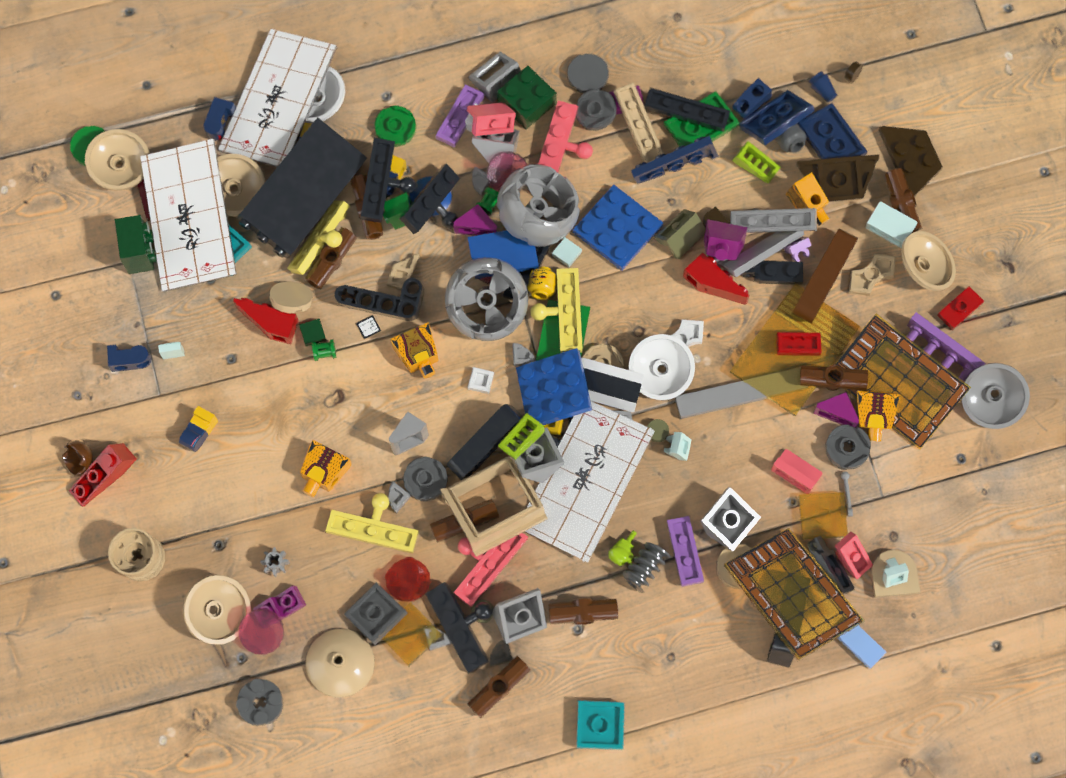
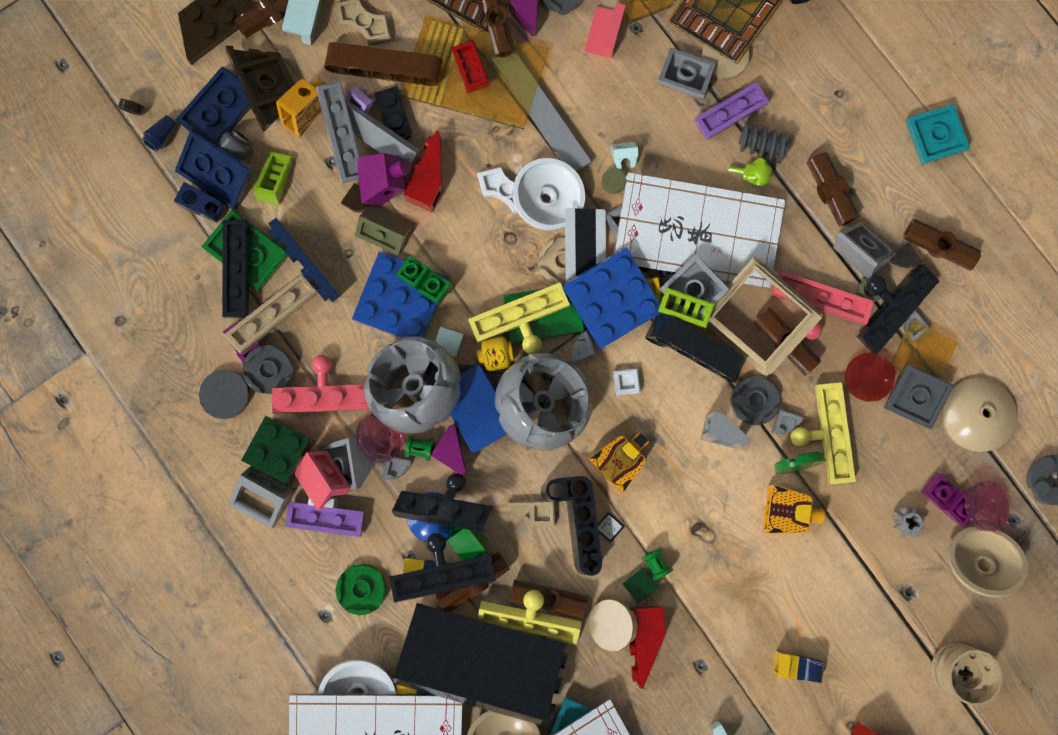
camera: 110 degrees left, 10 degrees up
none -> green slope [396,255,453,306]
none -> green tile [774,451,826,474]

